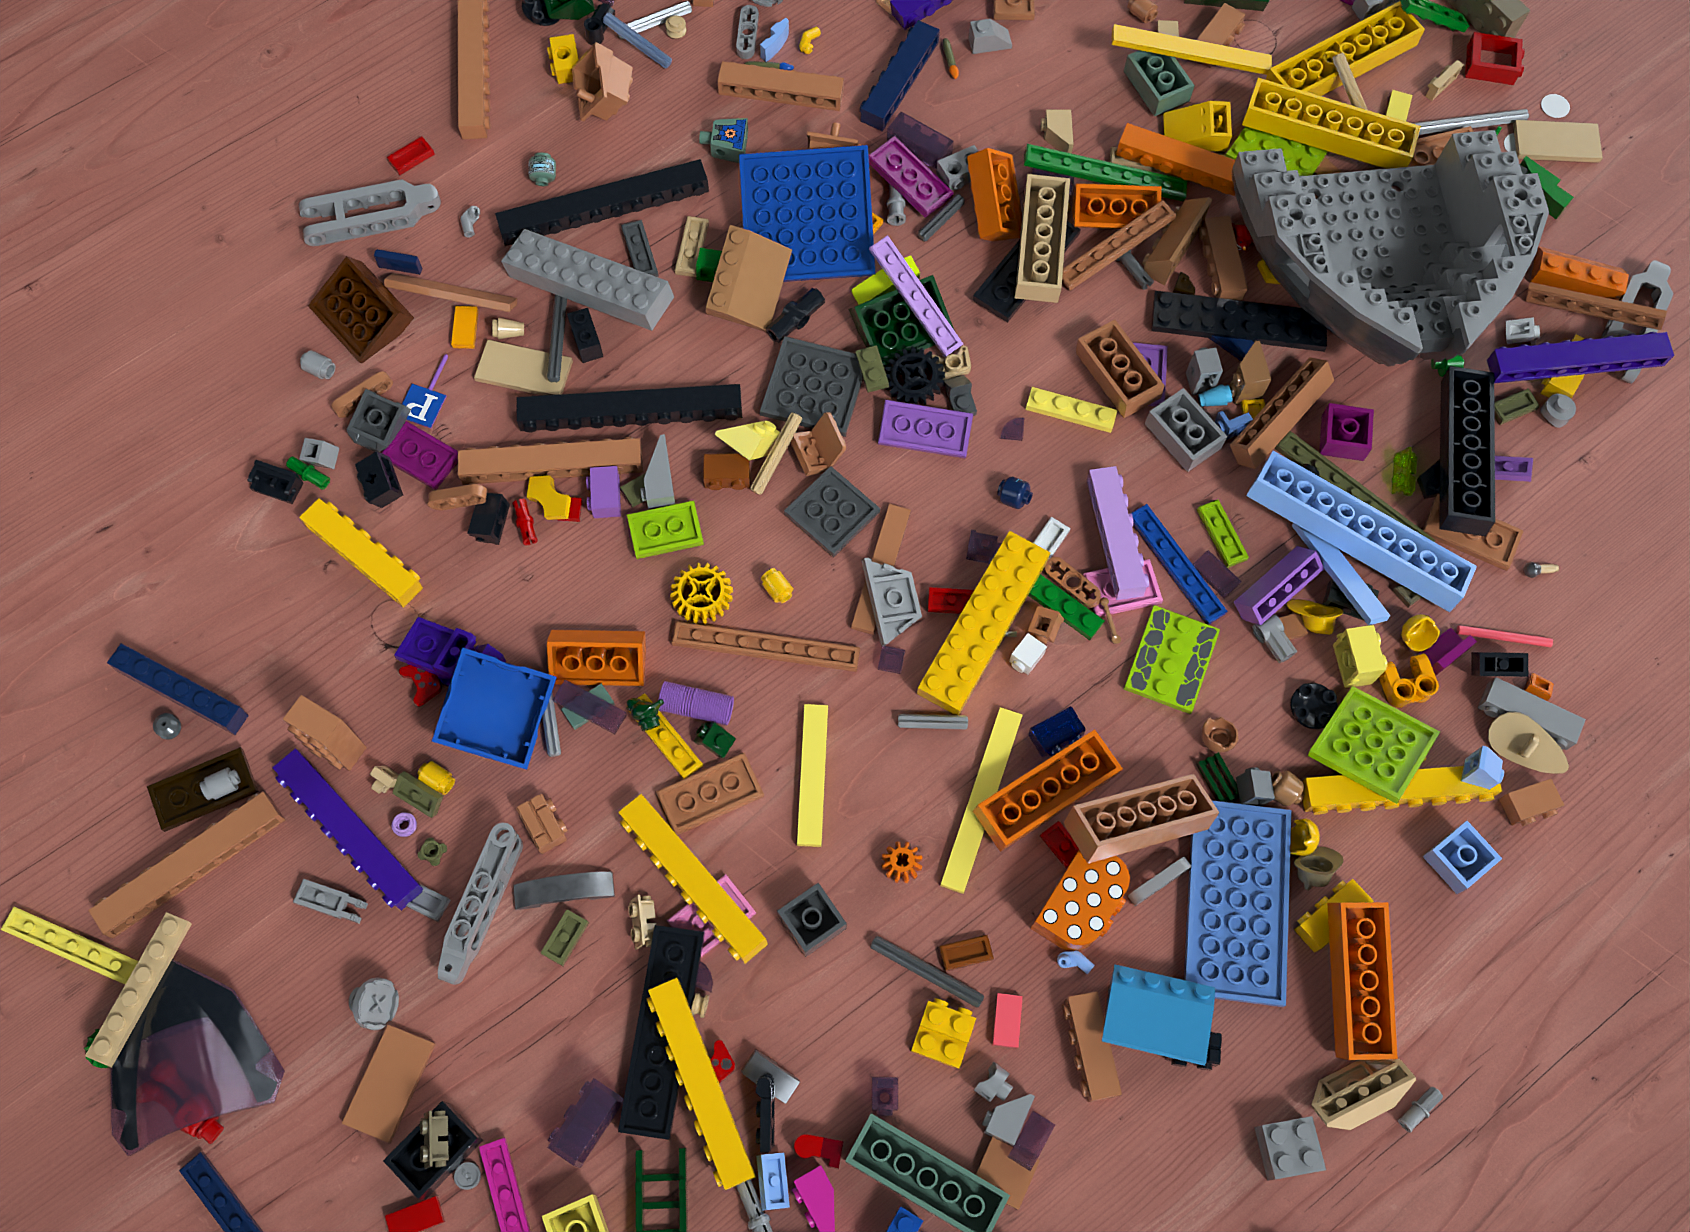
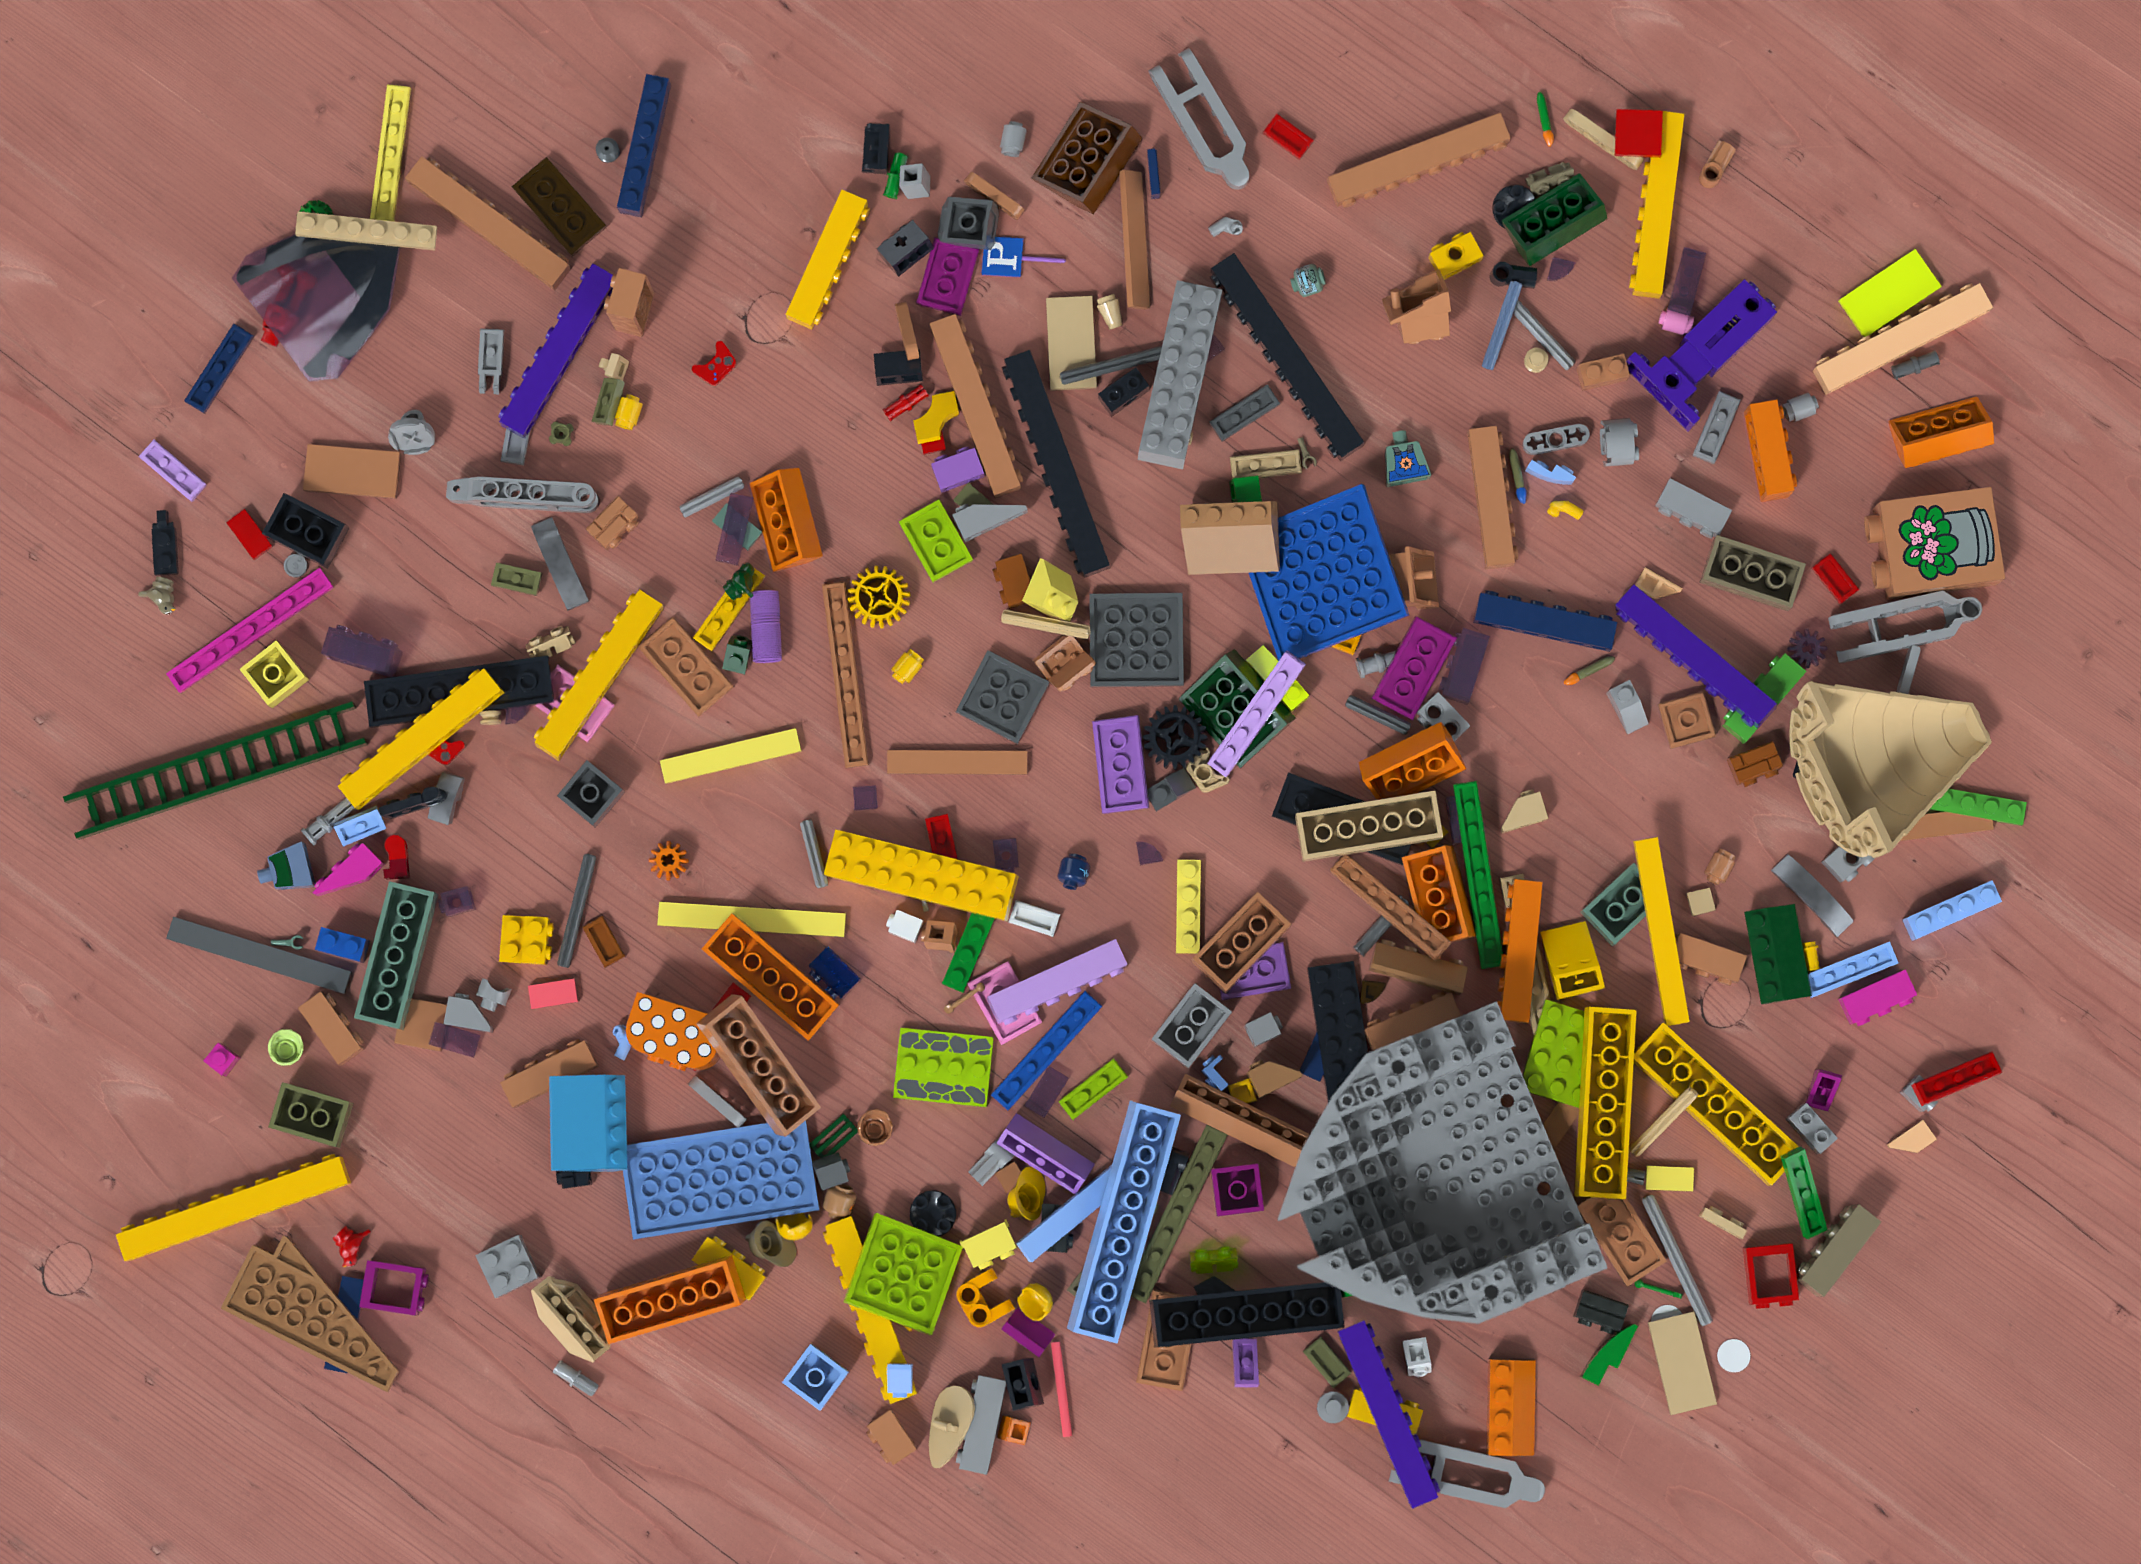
camera: 80 degrees right, 15 degrees up
light grey brick [200,767,241,800] -> none
lavender plate [392,812,417,837] -> none
dark purple piece [394,617,506,687] -> none
dark tan hinge [420,1111,449,1169] -> none
blue tile [431,648,557,770] -> none
light orange tile [451,306,479,349] -> none
black piece [766,288,825,343] -> none
olive plate [856,345,889,393] -> none
light grey wing [861,558,922,646] -> none
nougat beam [1045,557,1102,608] -> none
medium azure cone [1198,384,1232,407] -> none
piece [1524,562,1559,578] -> none
nougat tile [1525,282,1667,330] -> none
none -> dark tan hand [1297,438,1317,469]

